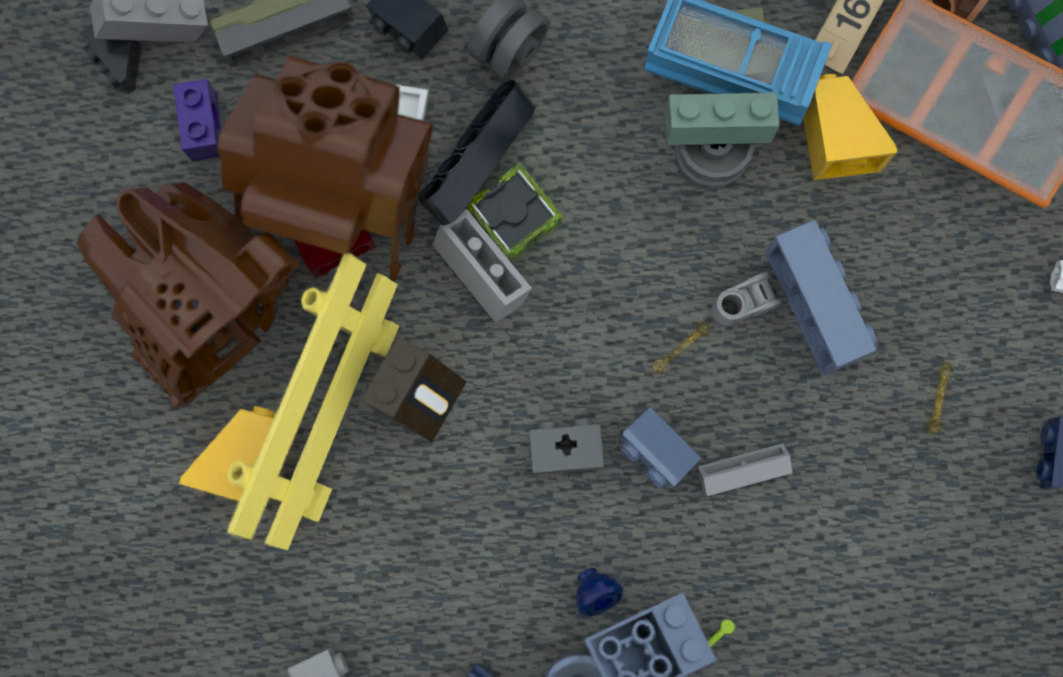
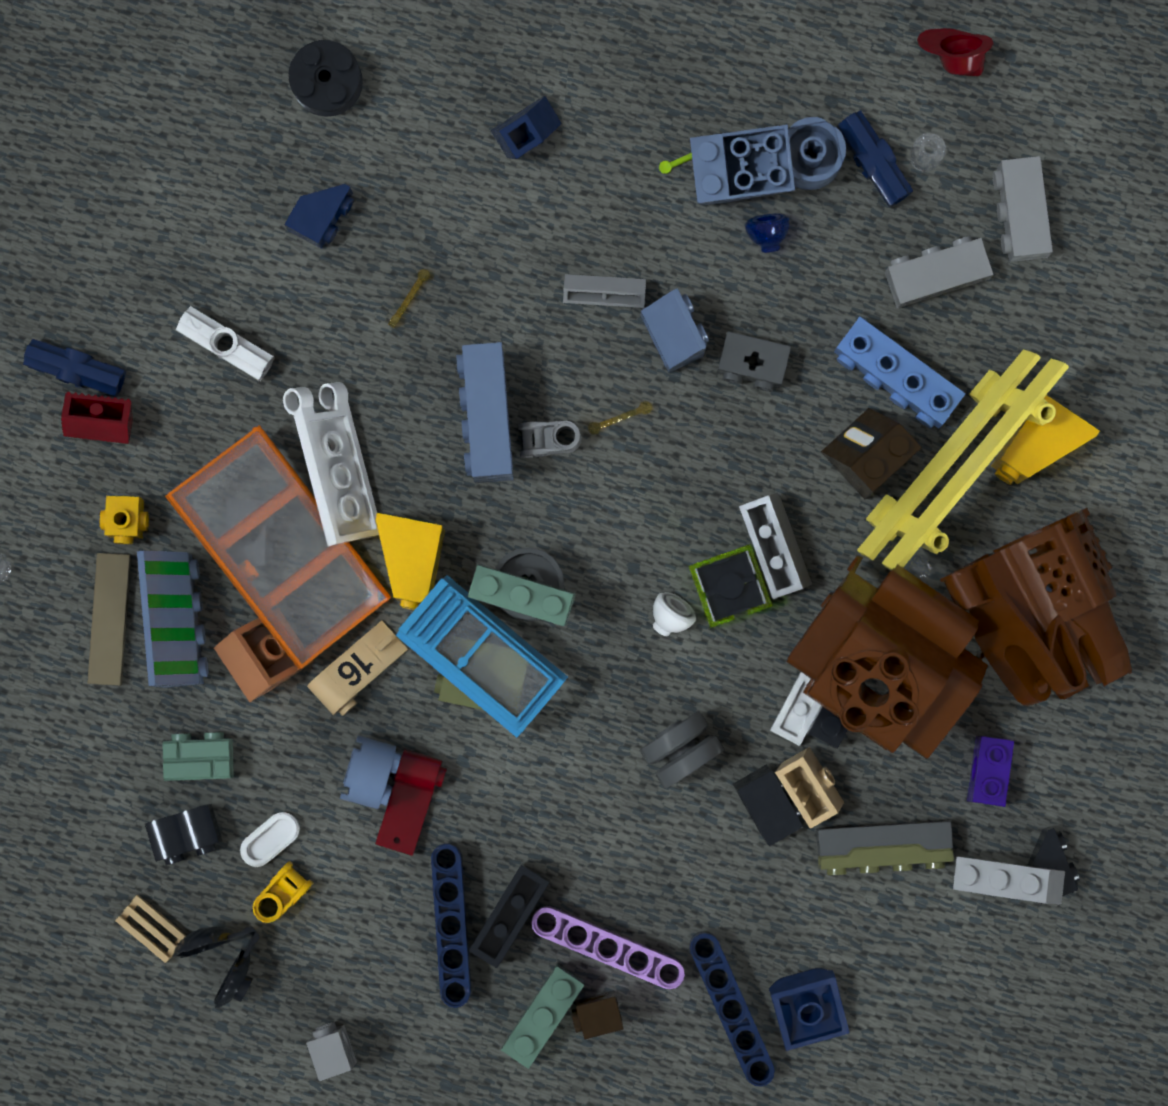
camera: 165 degrees left, 5 degrees up
black beam [418,80,535,226] -> none
none -> white hinge [283,382,379,546]
none -> dark blue slope [491,96,562,159]
none -> white brick [653,592,696,636]
none -> tan brick [775,747,844,829]
none -> medium blue brick [834,317,966,429]
none -> light grey brick [885,236,994,309]

